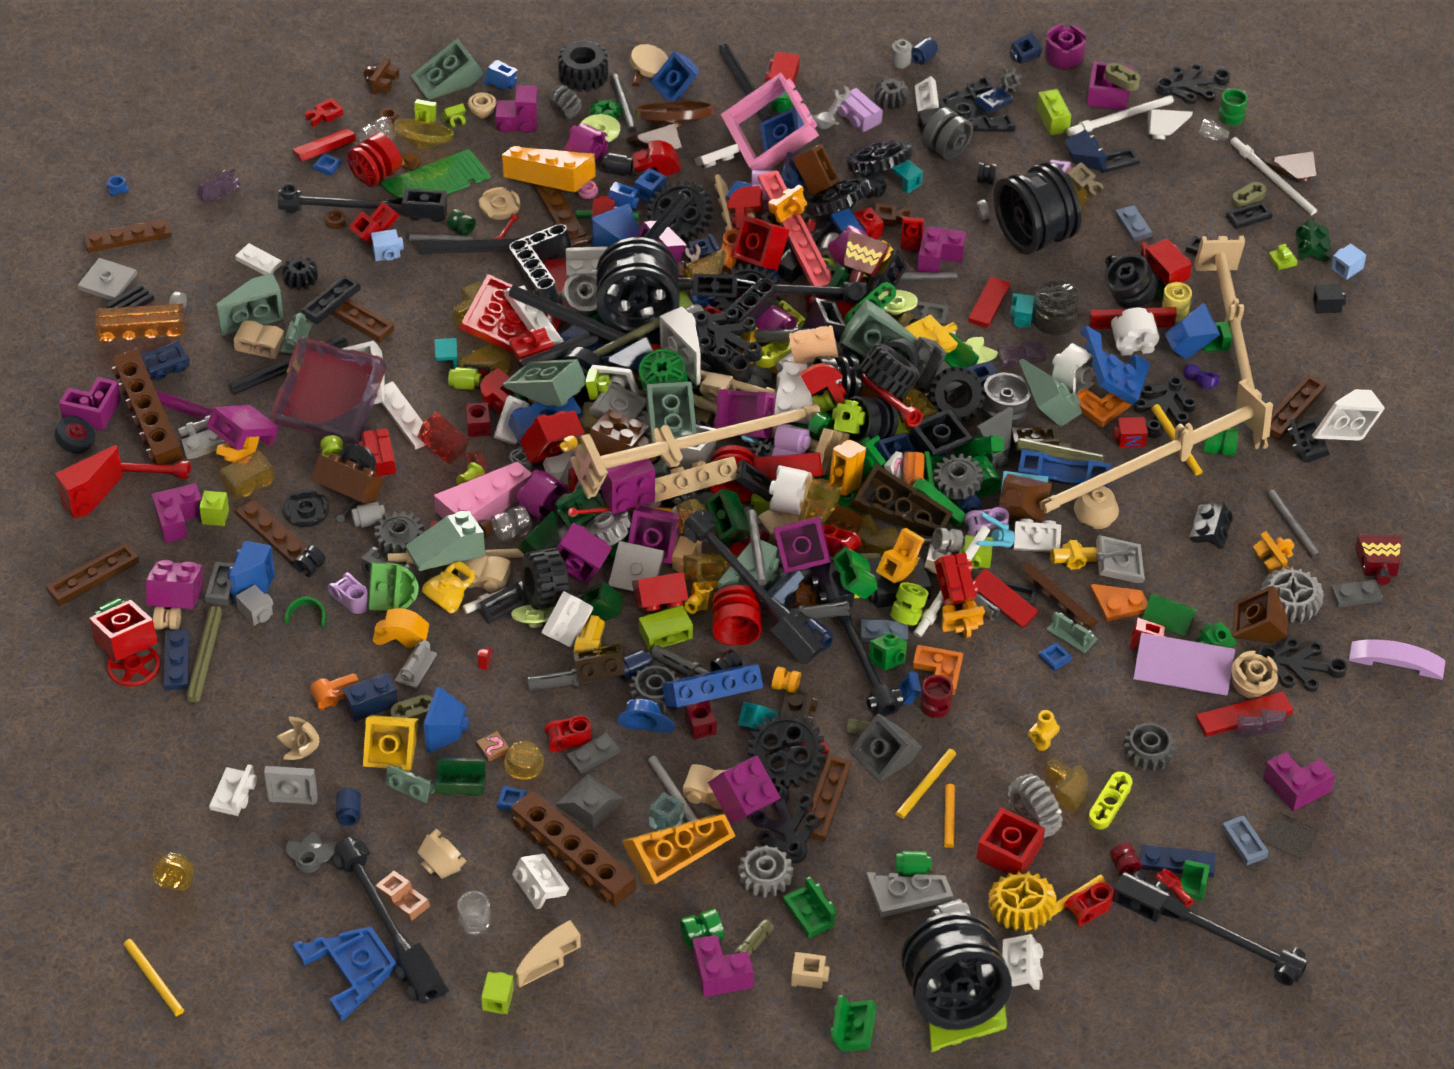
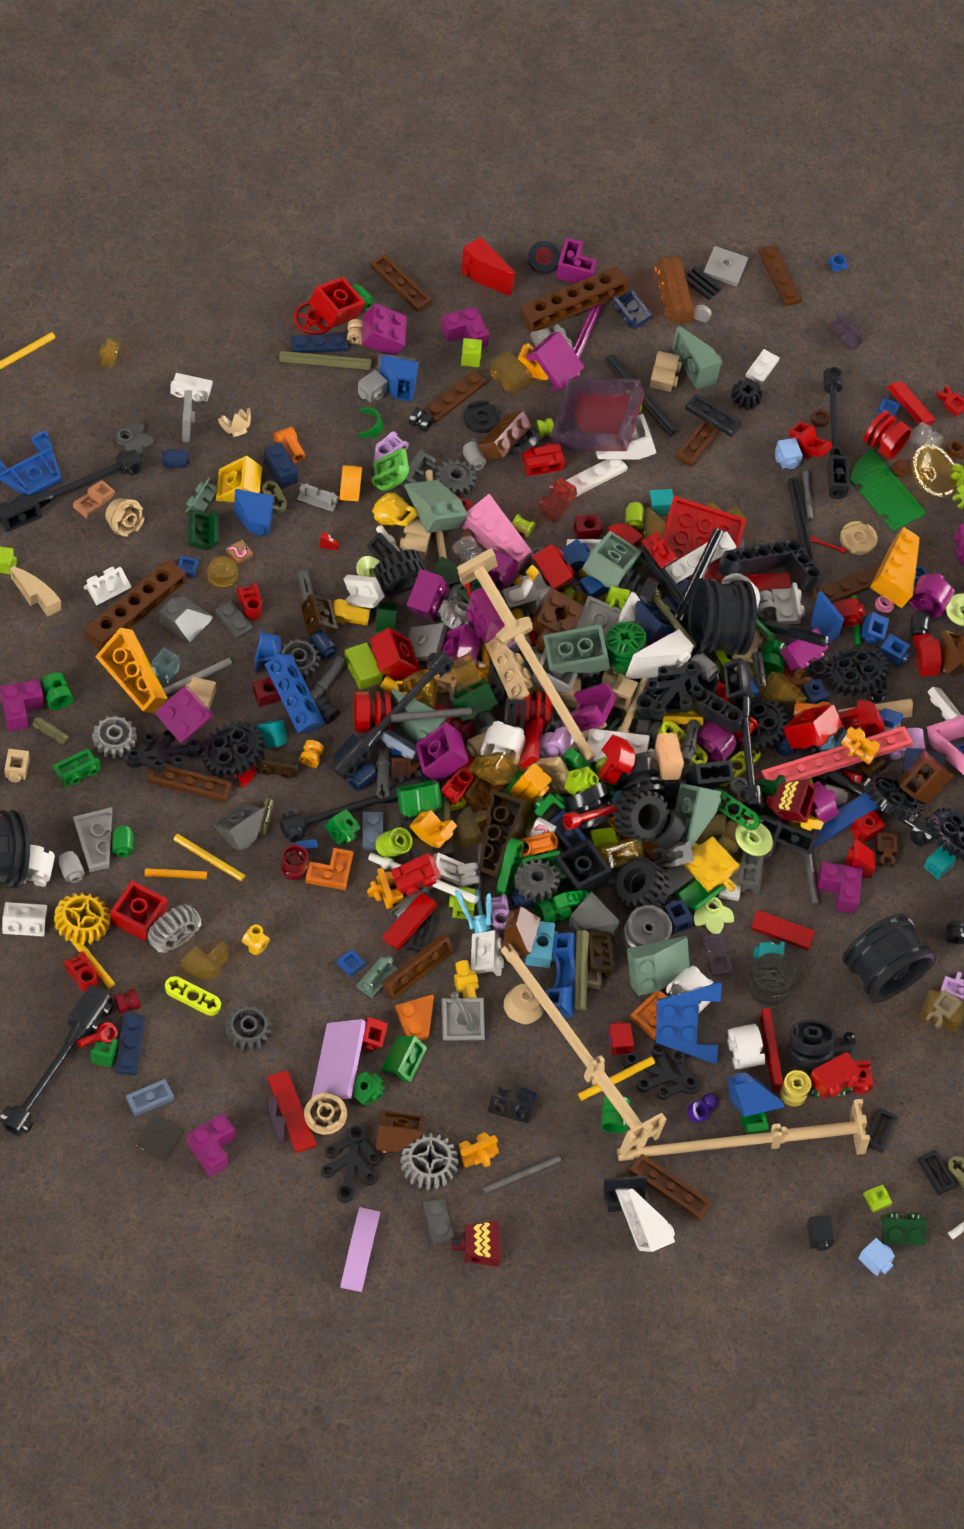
camera: 80 degrees right, 10 degrees up
red piece [121,461,191,479] -> none
sand green hinge [280,313,312,355] -> none
dark green wheel [447,209,476,236] -> none
clear wheel [457,891,491,937] -> none
clear red tile [465,451,490,473] -> none
sand blue plate [1115,205,1152,242] -> none

